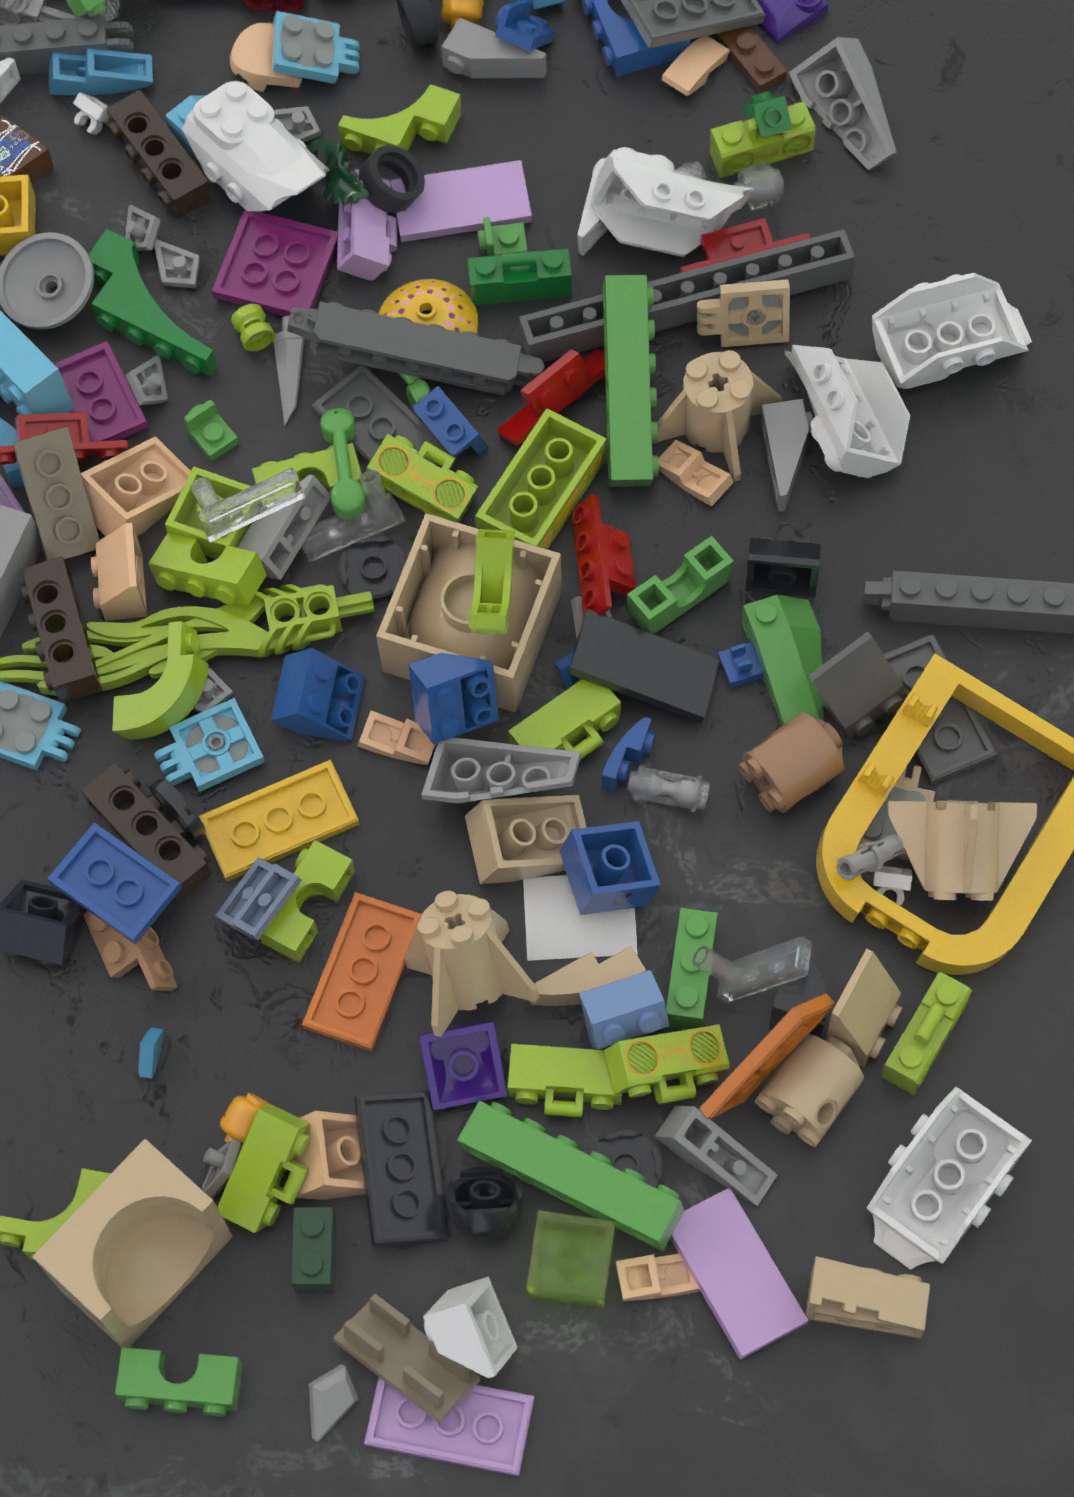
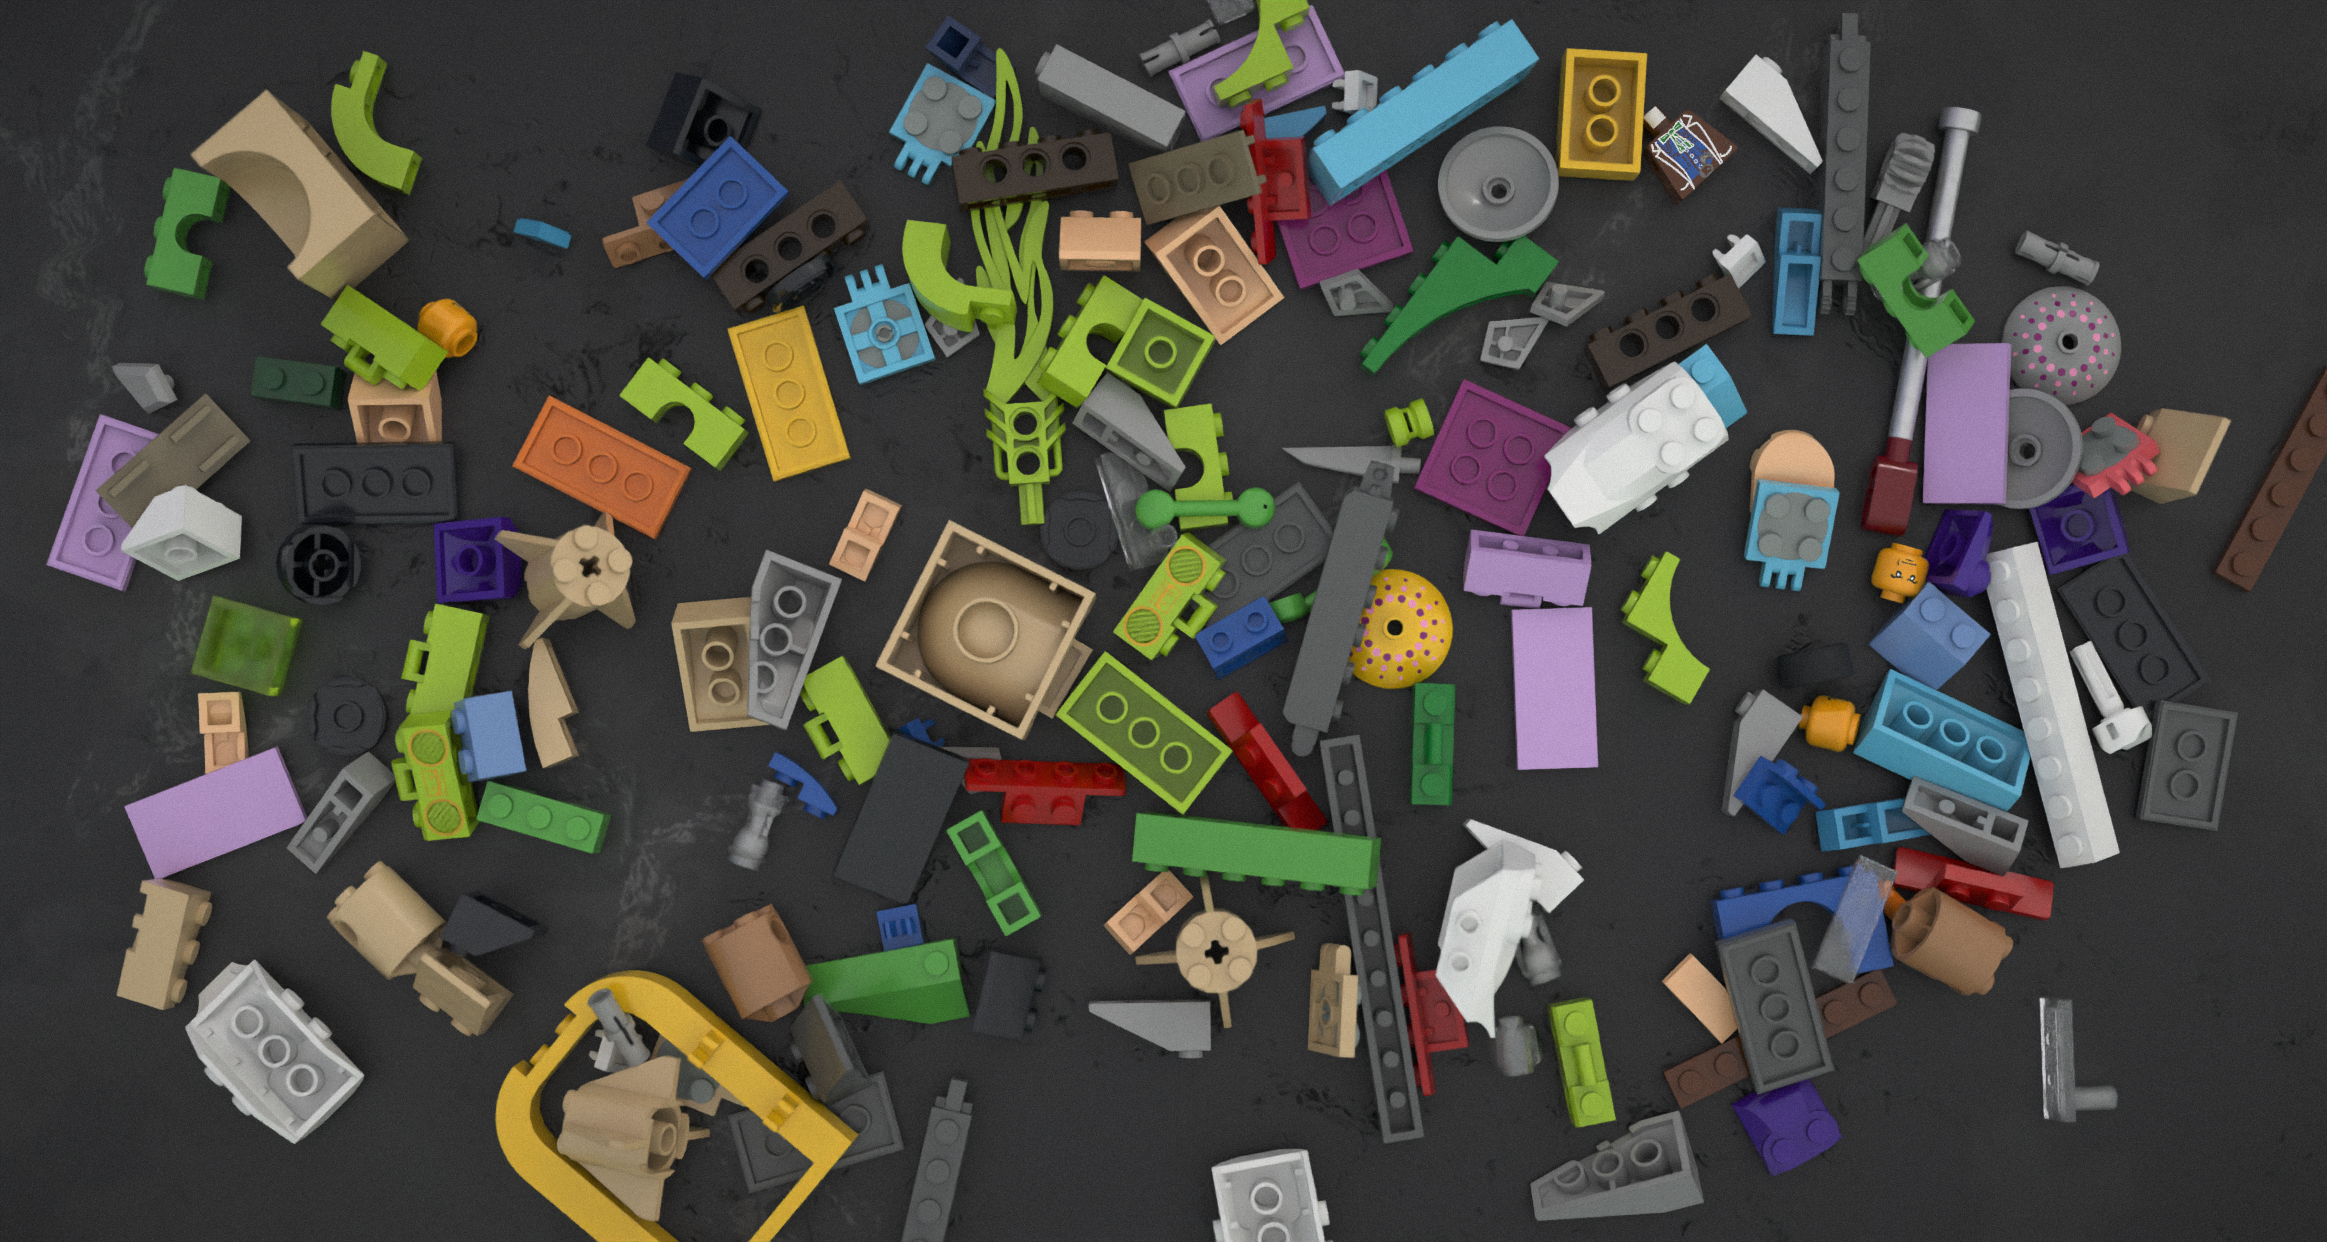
camera: 90 degrees right, 20 degrees up
bright green bracket [184,400,239,462] -> none
clear piece [190,467,305,542] -> none
light grey piece [201,1139,242,1200] -> none
sand blue slope [215,857,302,940] -> none
blue slope [271,648,365,742] -> none
light grey piece [274,106,321,142] -> none
dark green plant [307,139,370,204] -> none
black tyre [358,145,425,213] -> none
blue slope [408,653,499,745] -> none
bright green brick [457,1101,684,1251] -> none
lime arch [469,529,515,635] -> none
bright green bracket [478,217,528,256] -> none
white sticker [523,875,638,961] -> none
blue brick [559,821,661,915] -> none
clear piece [693,936,813,1003] -> none
orange tile [699,994,835,1119] -> none
green bracket [742,91,792,137] -> none
white slope [785,345,910,478] -> none
lime piece [881,971,972,1095] -> none

